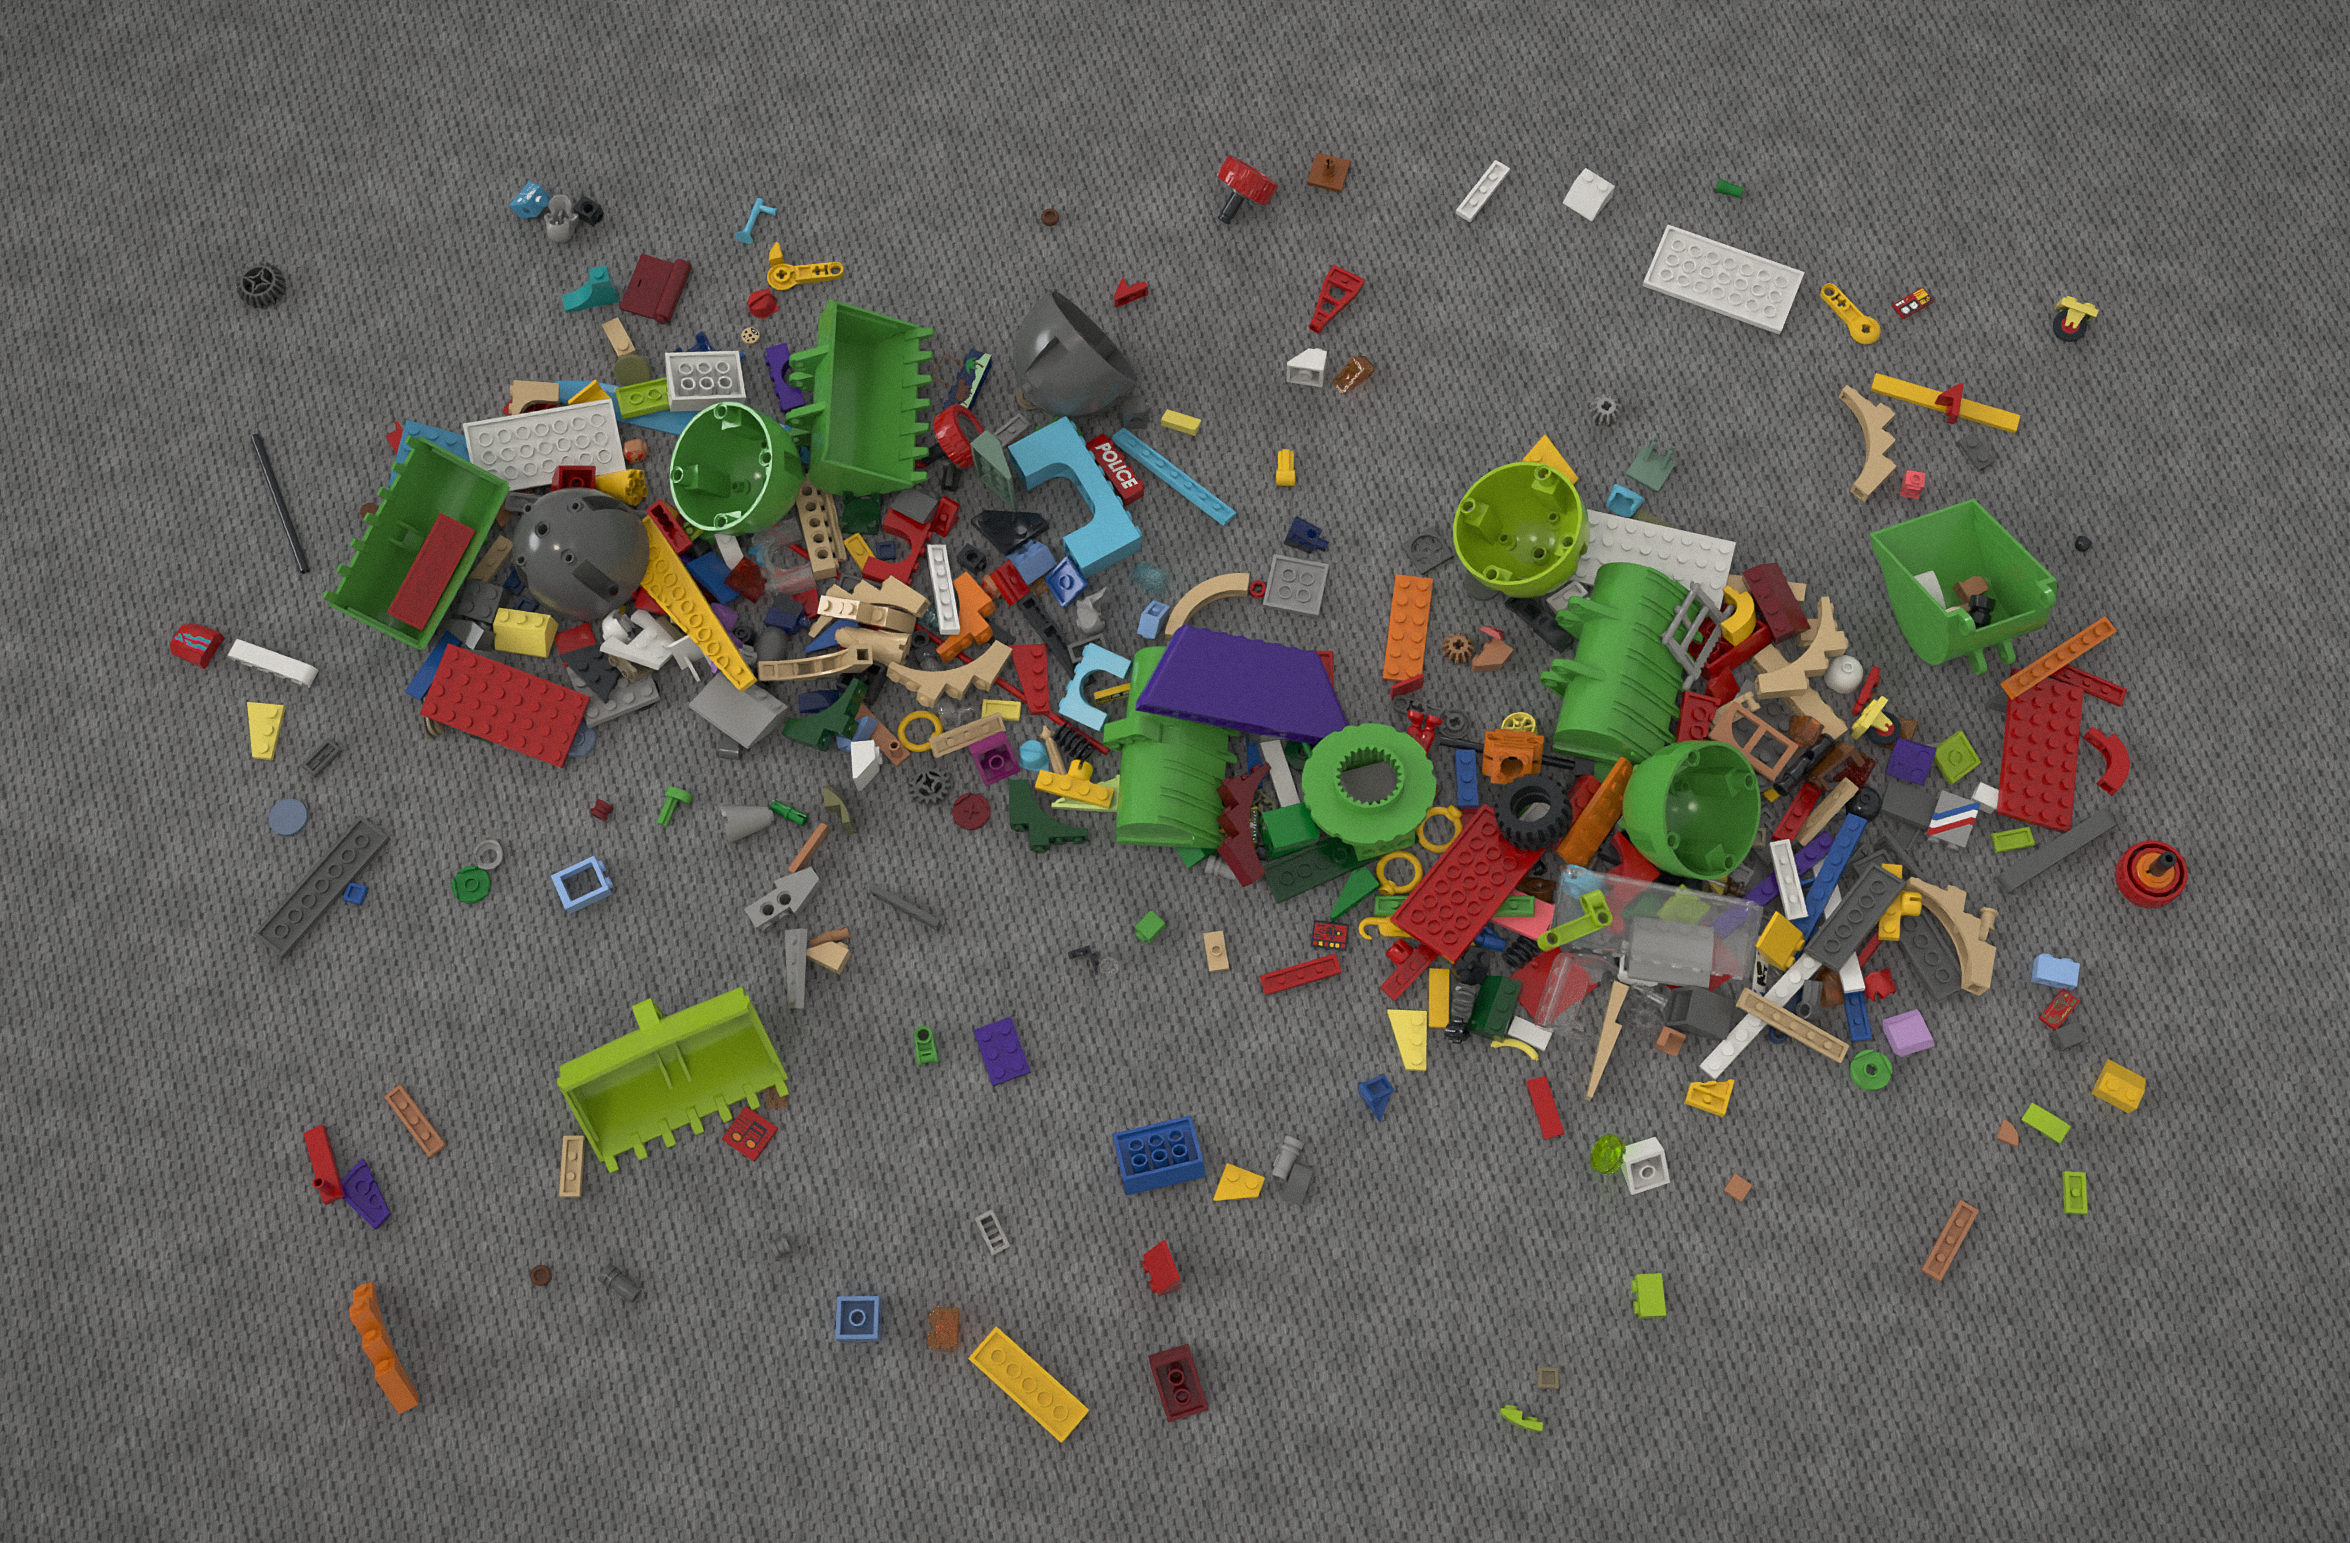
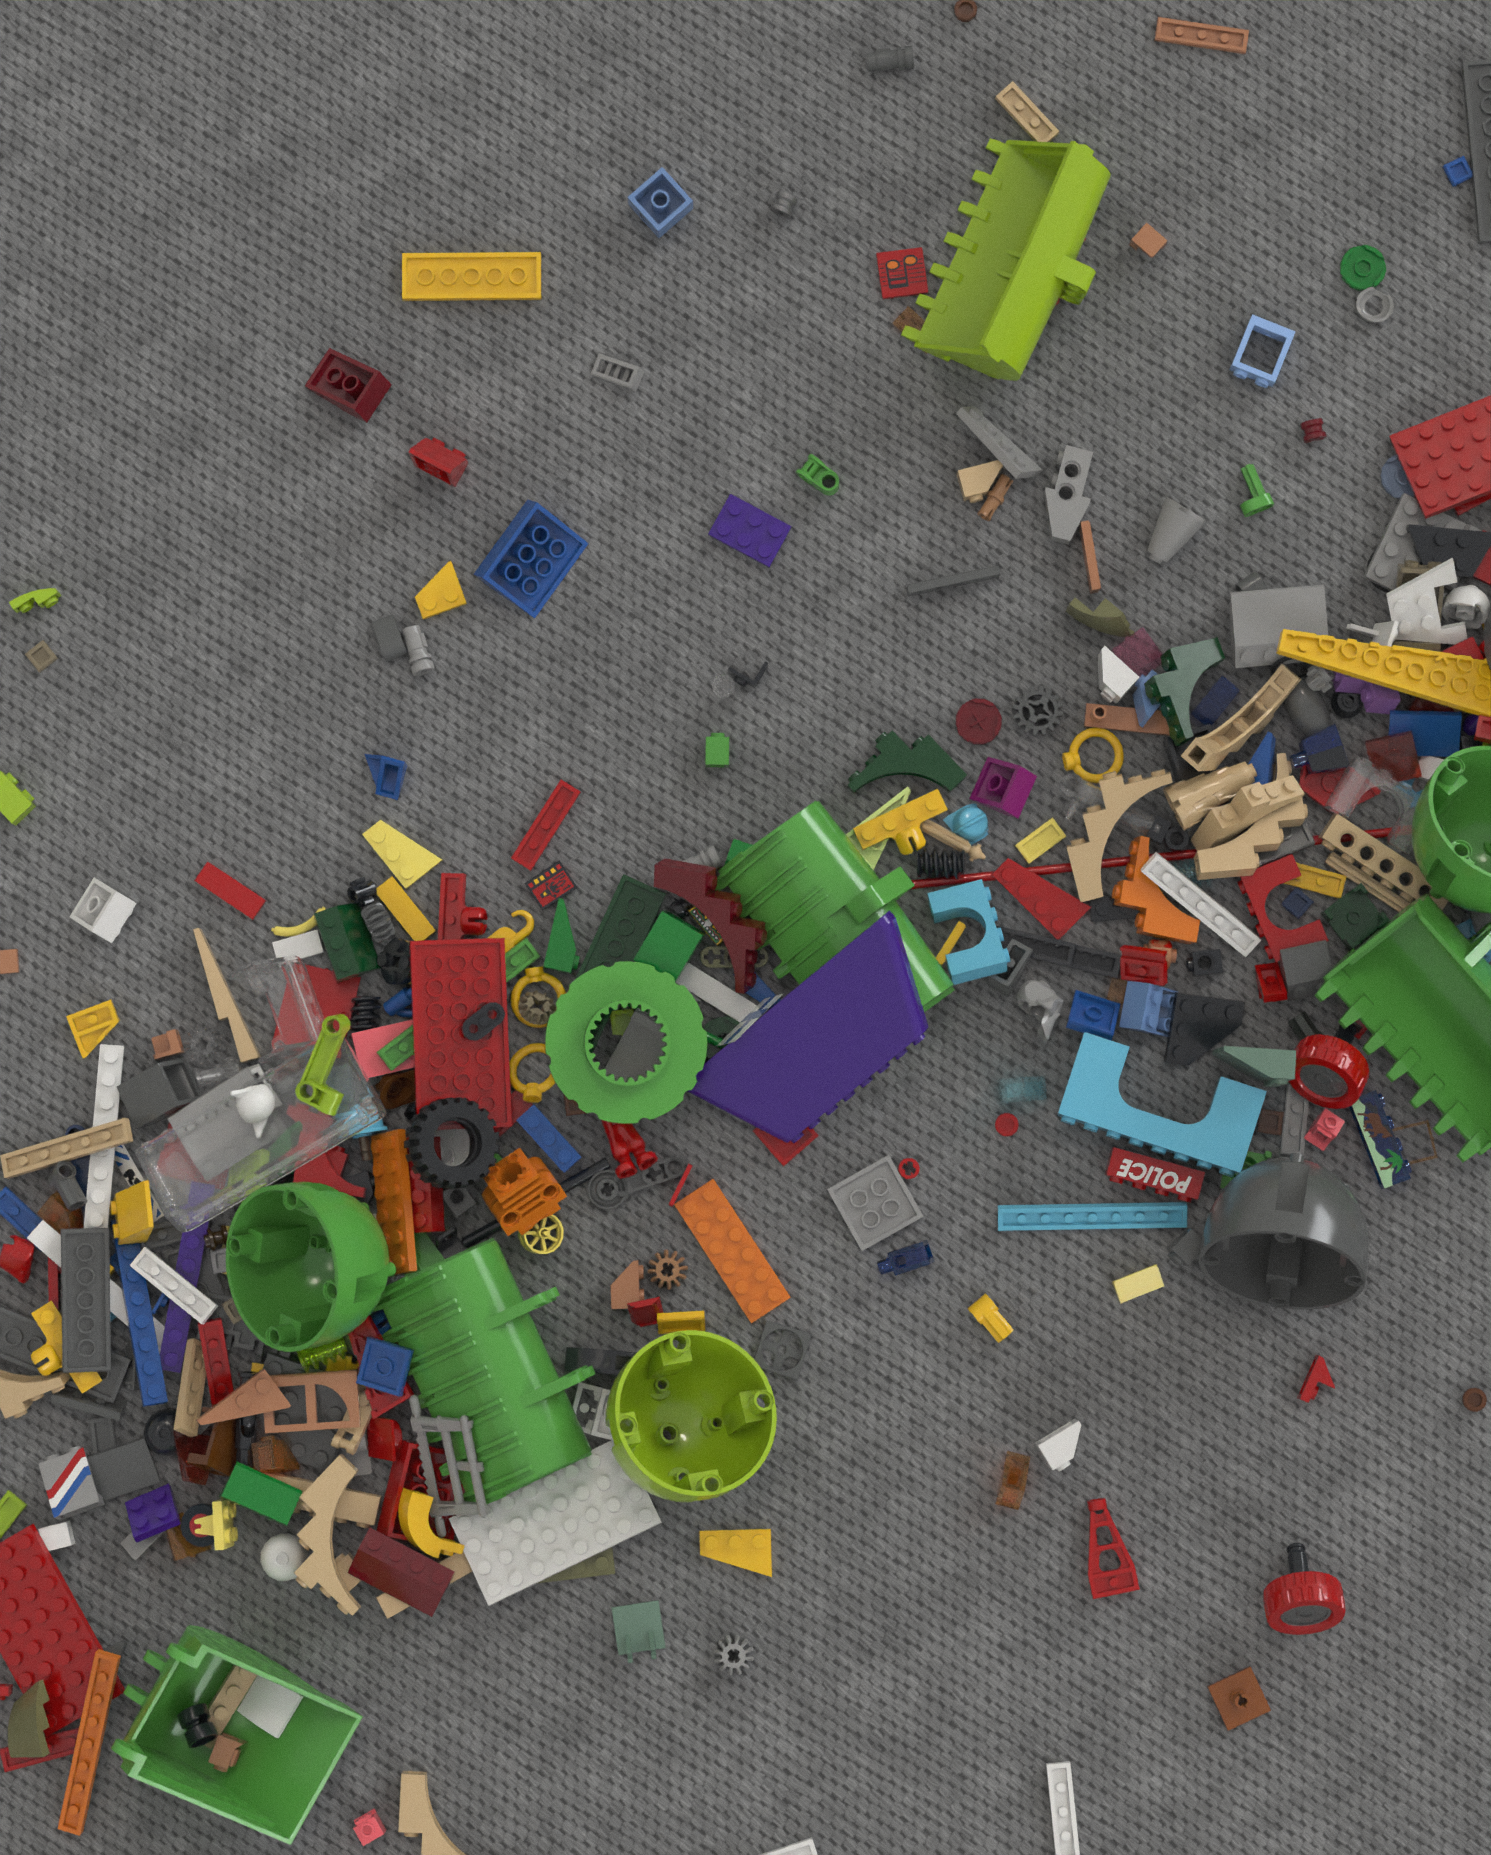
camera: 135 degrees right, 15 degrees up
green pin [769,799,809,826] -> none
tan plate [928,712,1006,758] -> none
clear orange brick [928,1307,960,1352] -> none
light blue slope [1137,600,1170,639] -> none
tan arch [1165,573,1250,645] -> none
tan plate [1203,930,1229,973] -> none
clear neon green tile [1590,1134,1626,1175] -> none
medium azure hair [1607,484,1645,517] -> none
red hinge [1851,666,1881,716] -> none
lime tile [1934,731,1982,784] -> none
none -> olive slope [8,1680,50,1758]
none -> nougat wing [196,1369,291,1425]
none -> green slope [219,1462,302,1526]
none -> white piece [230,1084,276,1139]
none -> blue tile [356,1336,414,1397]
none -> black plate [461,1002,505,1041]
none -> dark tan gear [518,990,556,1025]
none -> yellow tile [657,1311,706,1334]
none -> sticker [717,994,783,1046]
none -> red tile [995,1113,1019,1137]
none -> clear pink piece [1112,627,1163,678]
none -> nougat panel [1129,222,1168,258]
none -> coral window [1304,1108,1345,1151]

